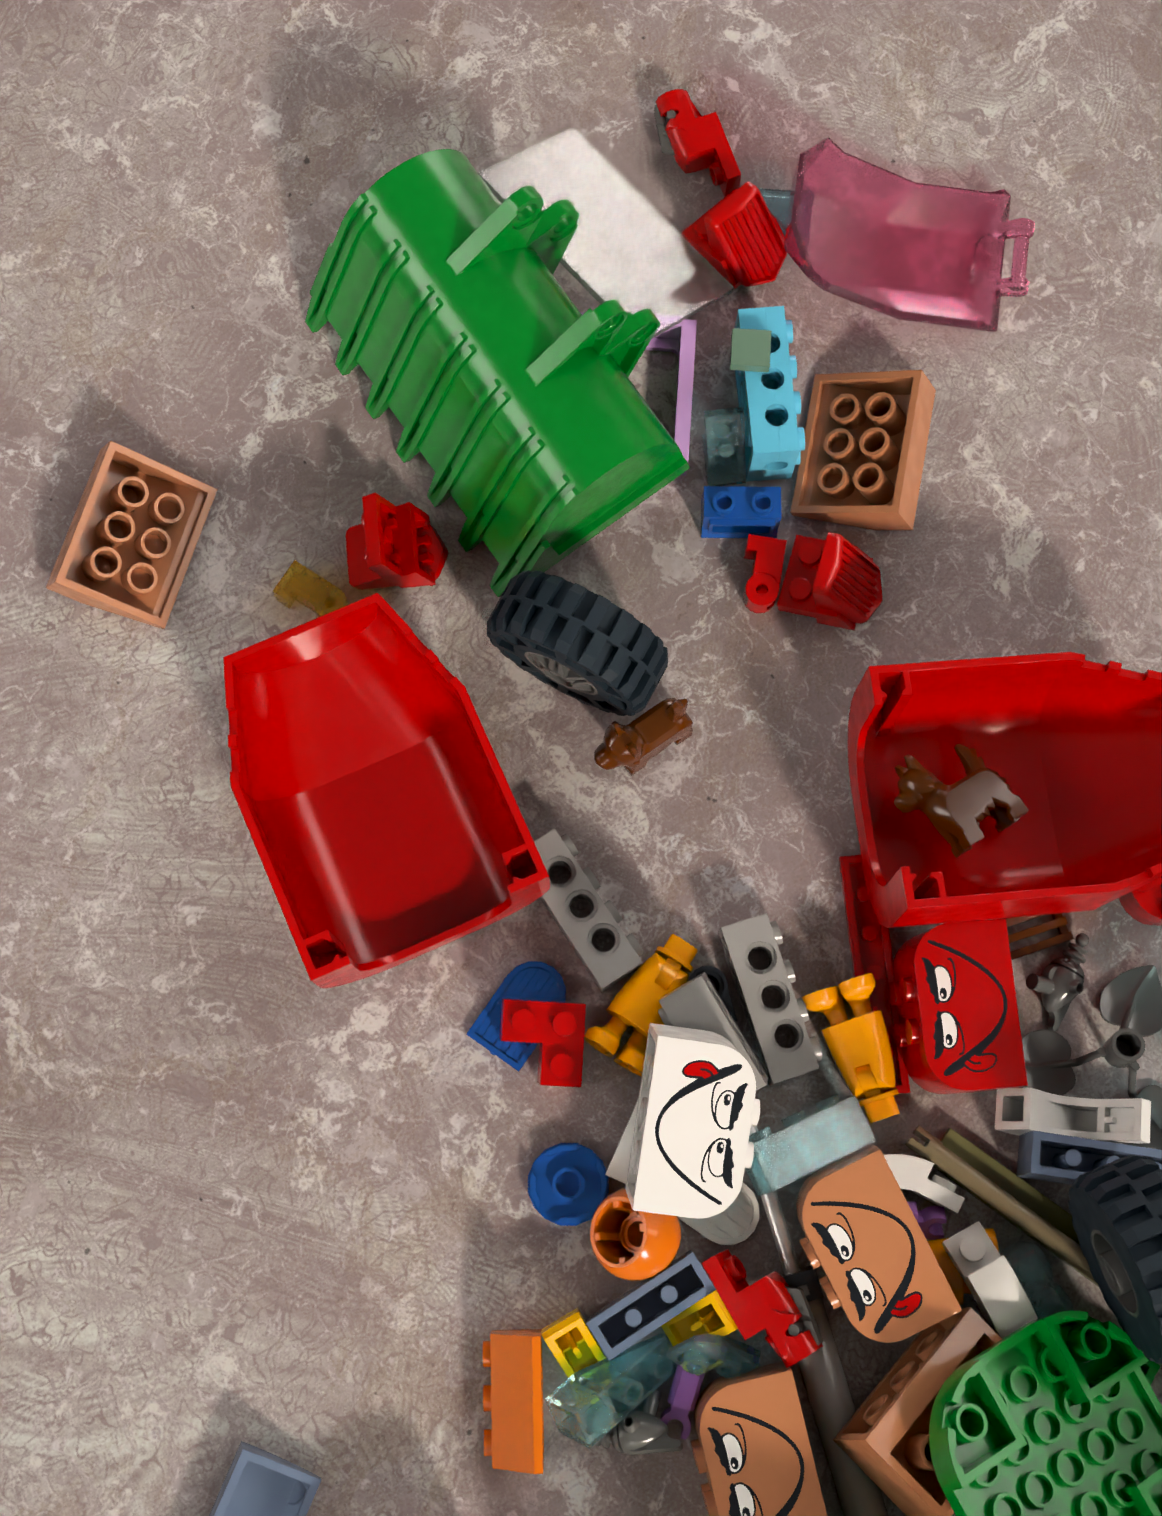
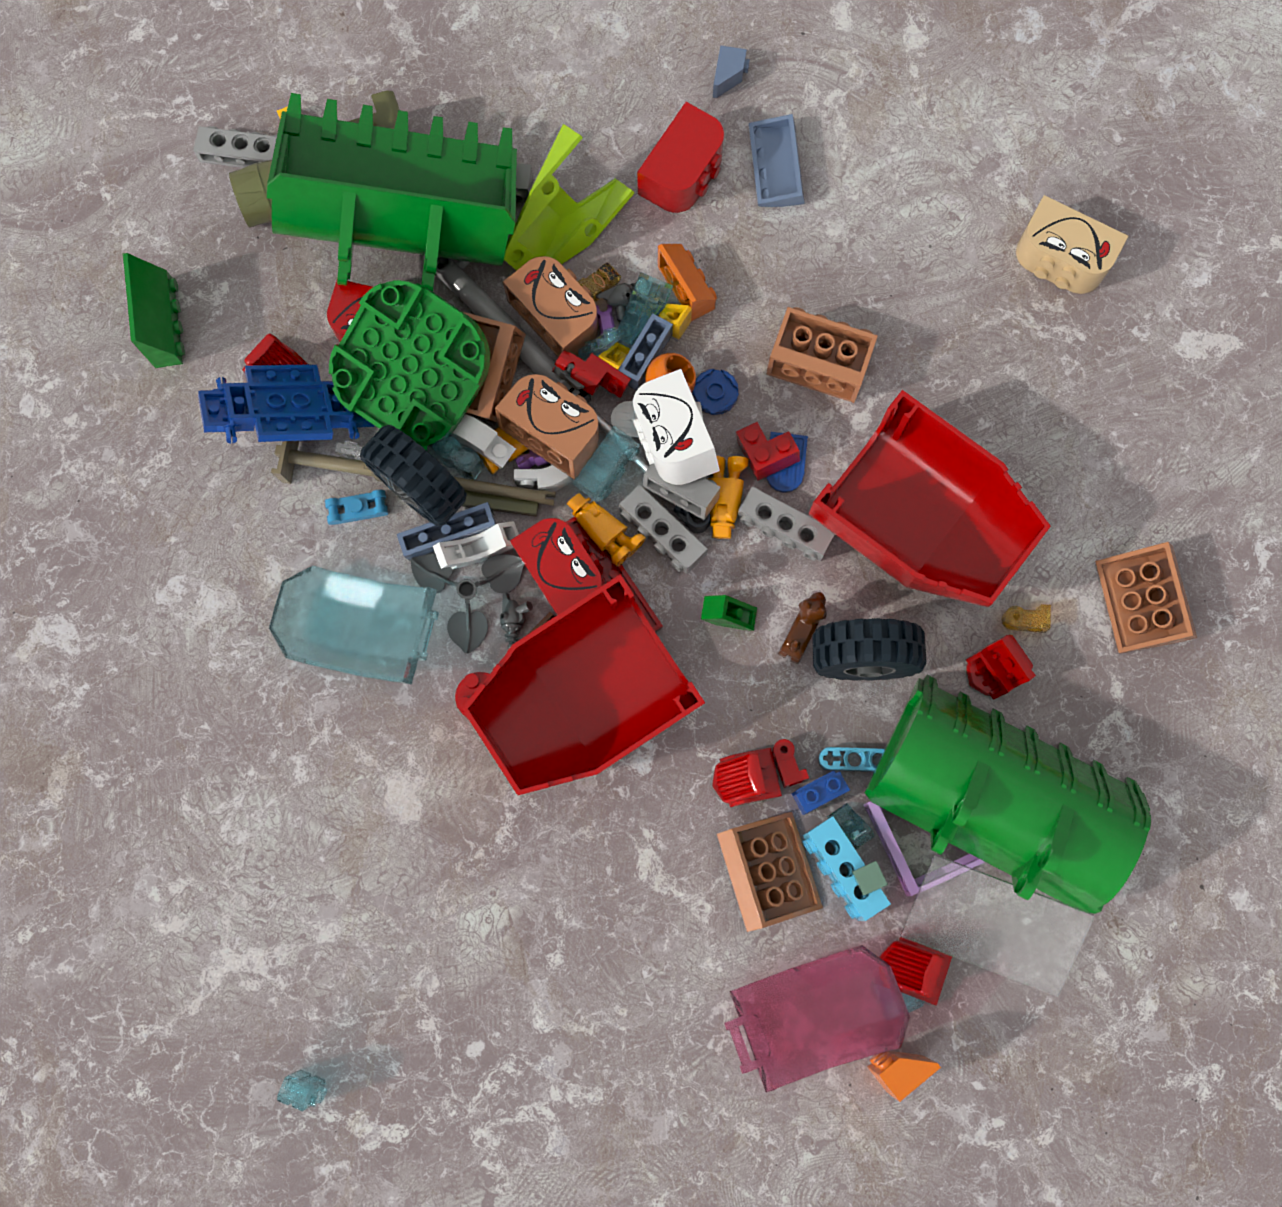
camera: 155 degrees right, 0 degrees up
red plate [654,89,741,197] -> none
reddish brown animal [894,744,1029,858] -> none
none -> clear yellow leg [577,263,621,303]
none -> green slope [701,595,757,631]
none -> nougat brick [766,307,878,403]
none -> medium azure beam [818,747,885,772]
none -> orange slope [867,1050,941,1102]

